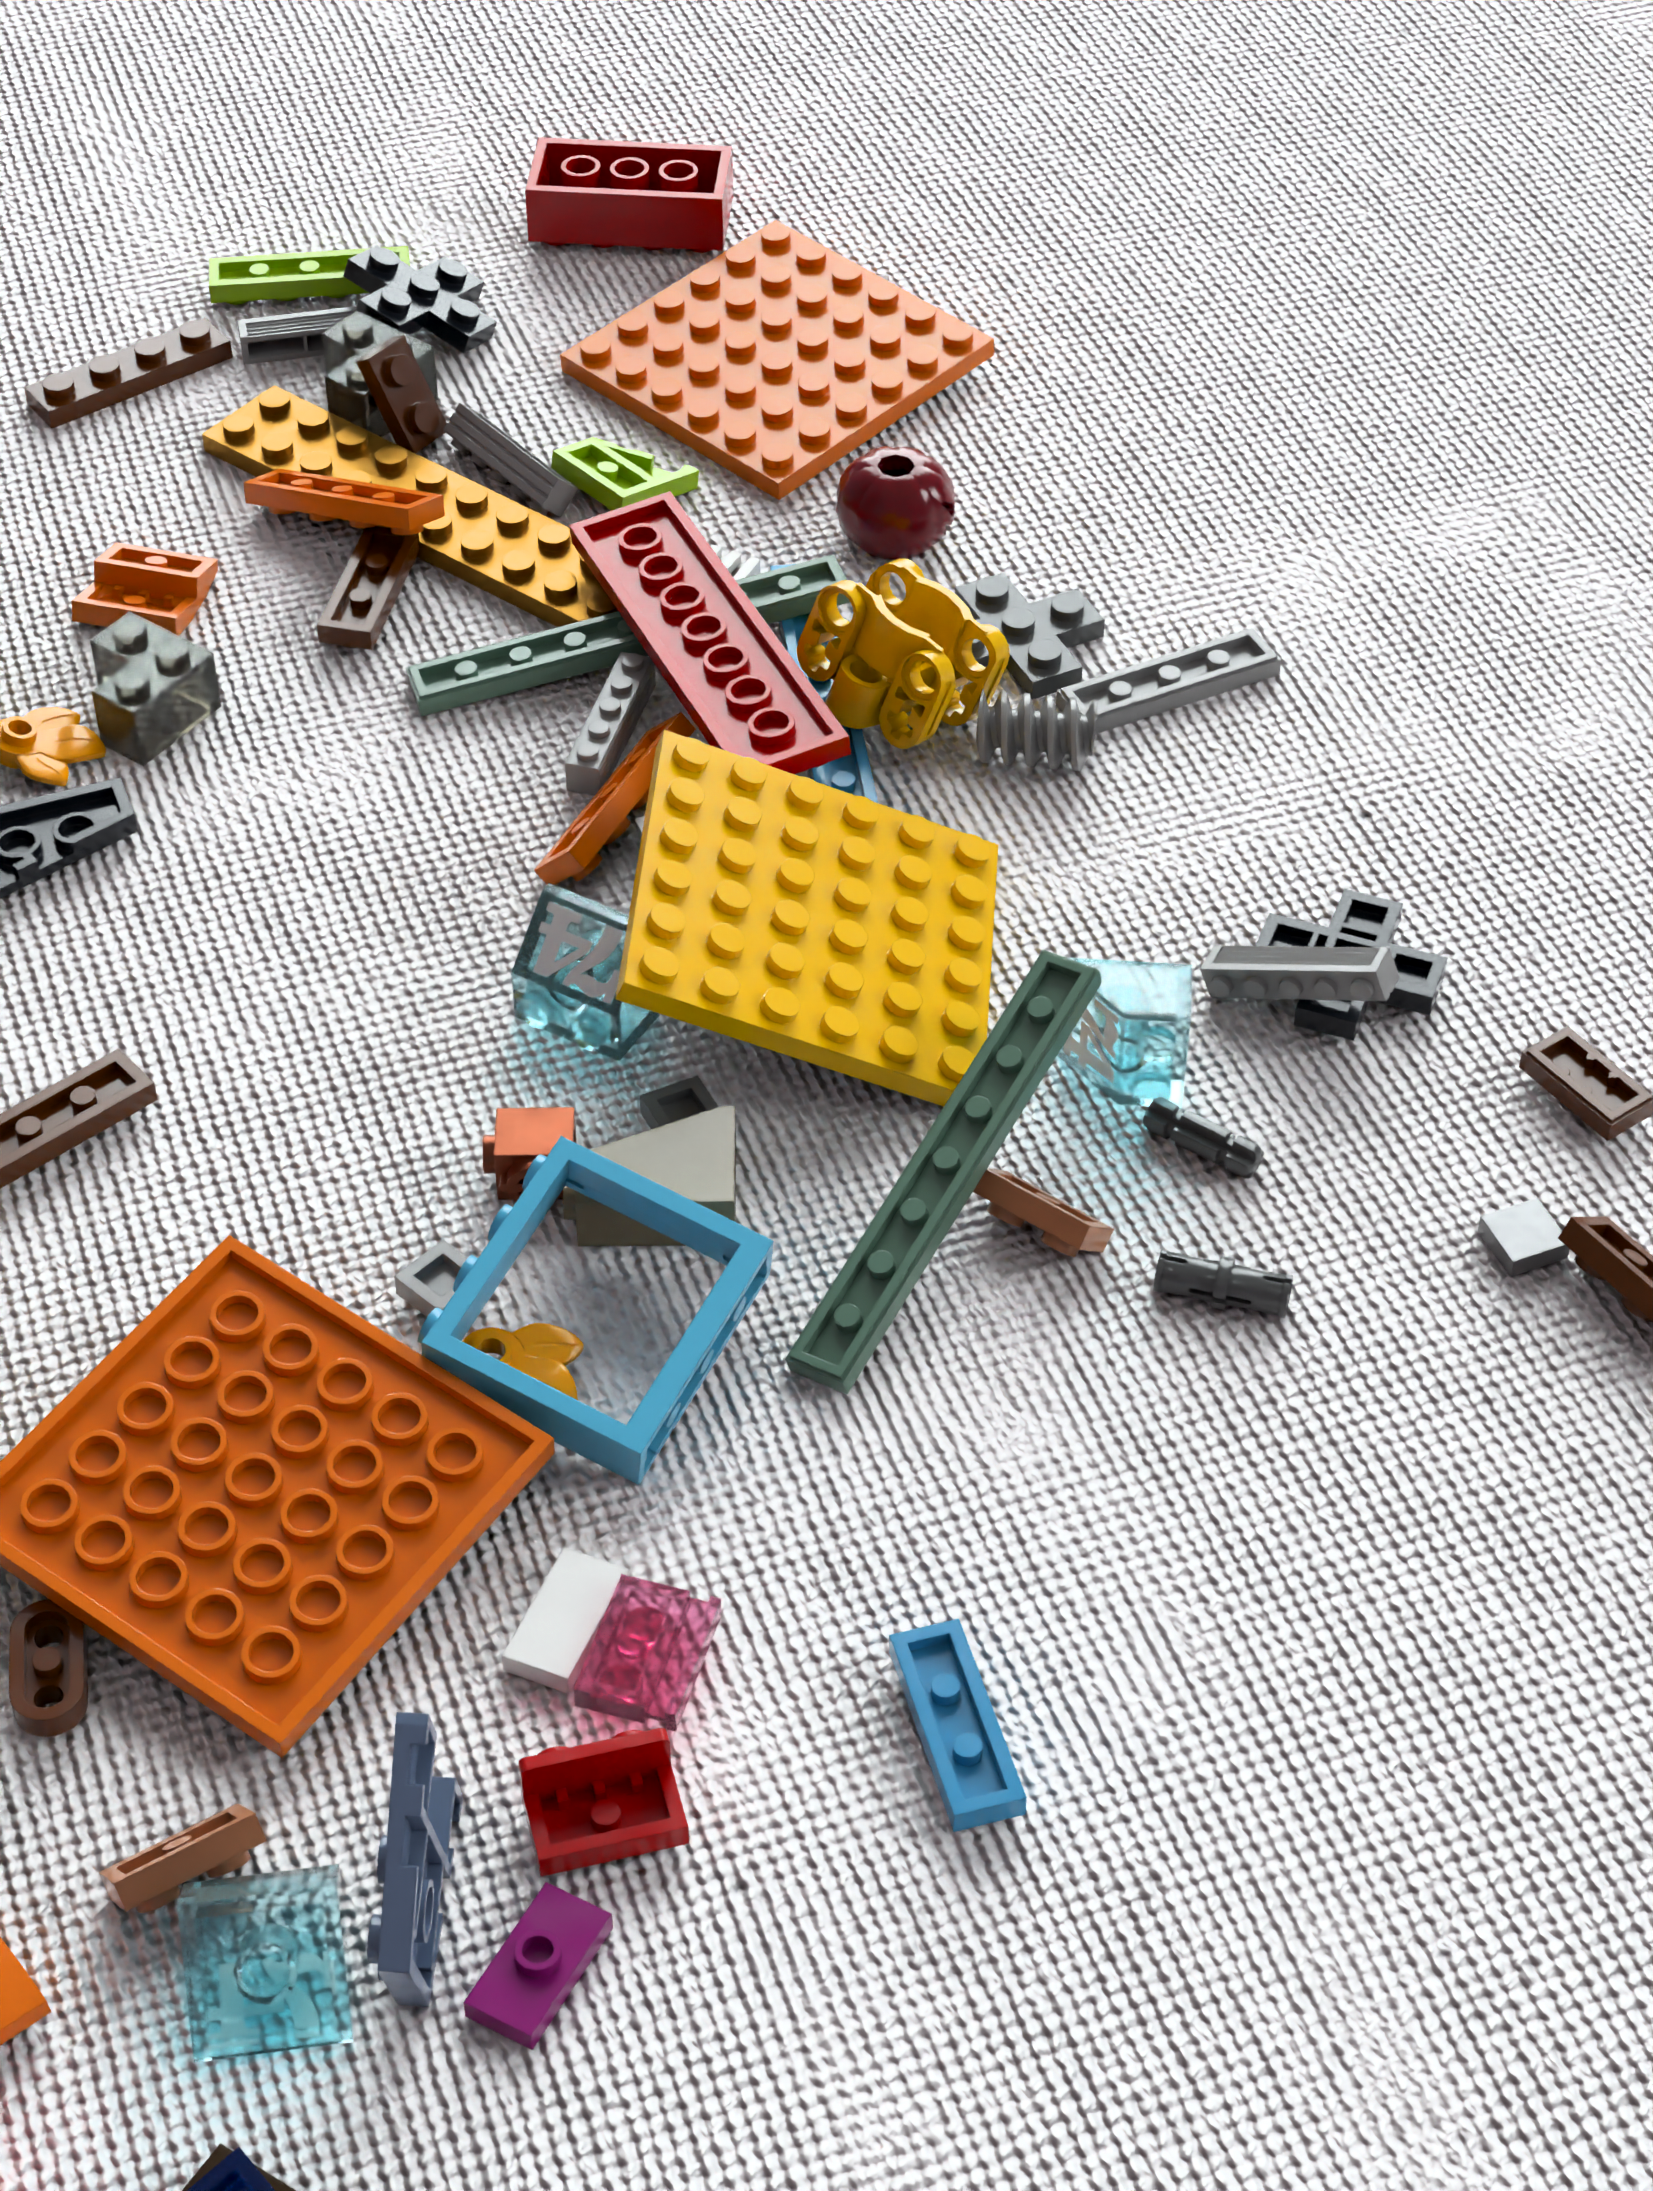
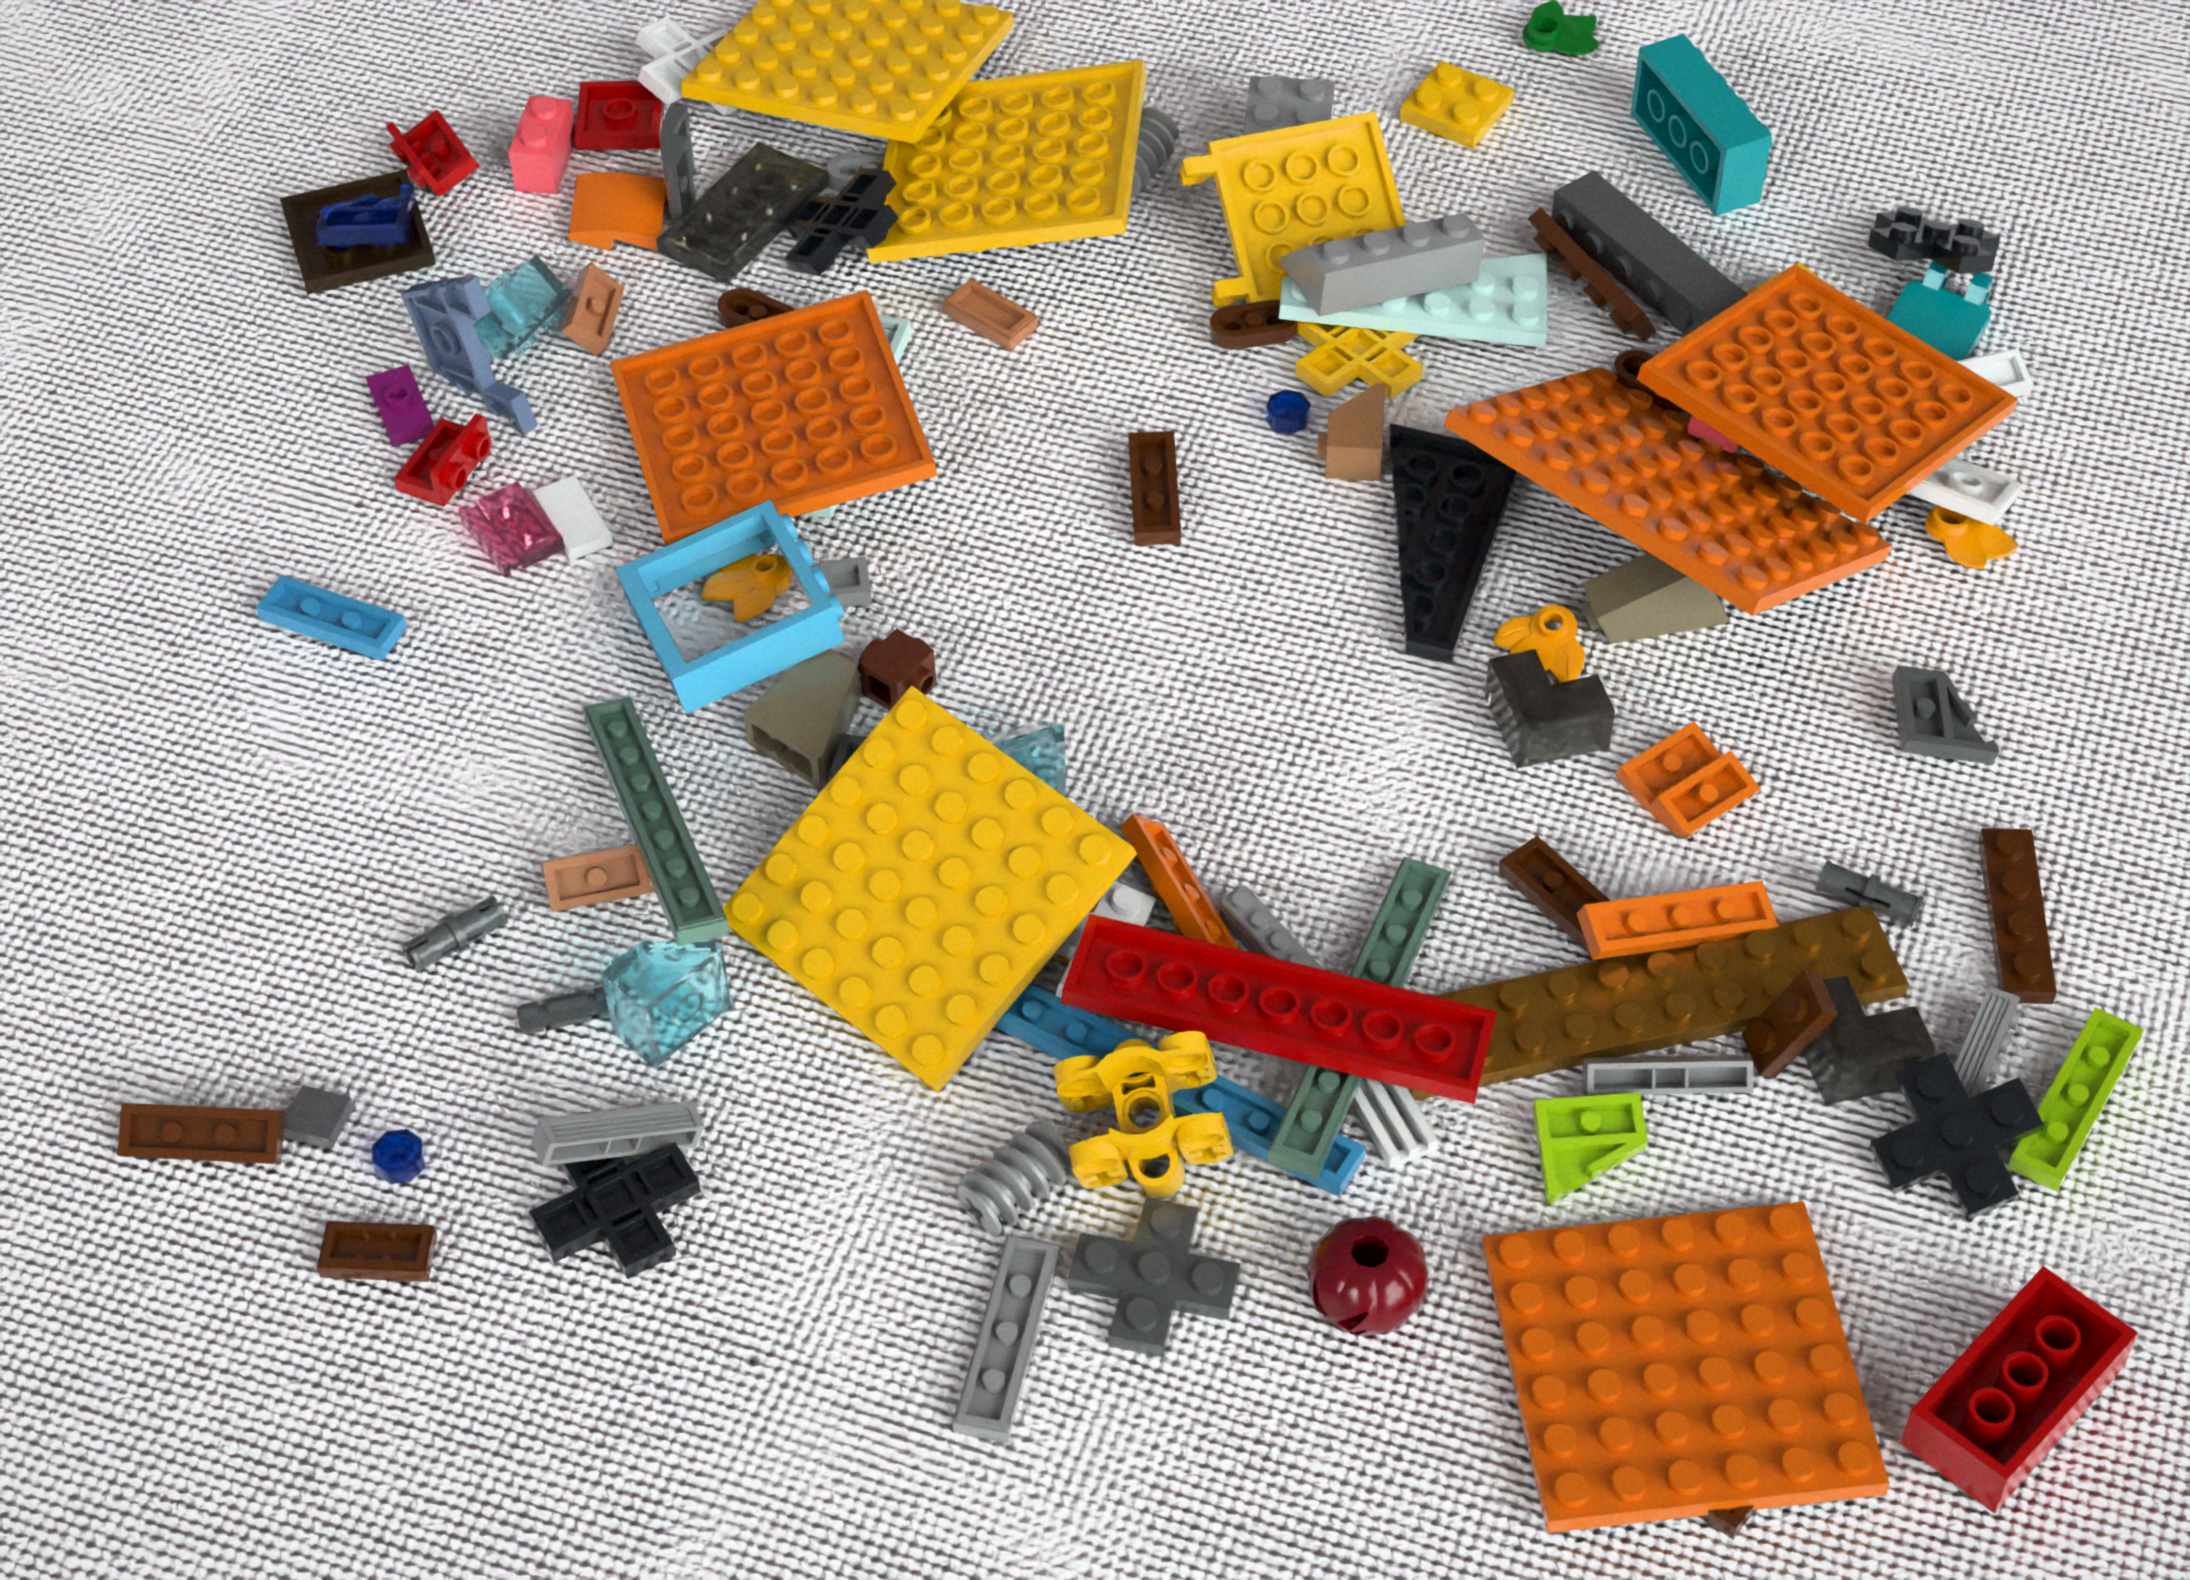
camera: 130 degrees right, 5 degrees up
none -> clear blue tile [372,1129,425,1184]
none -> dark grey pin [1815,860,1924,928]

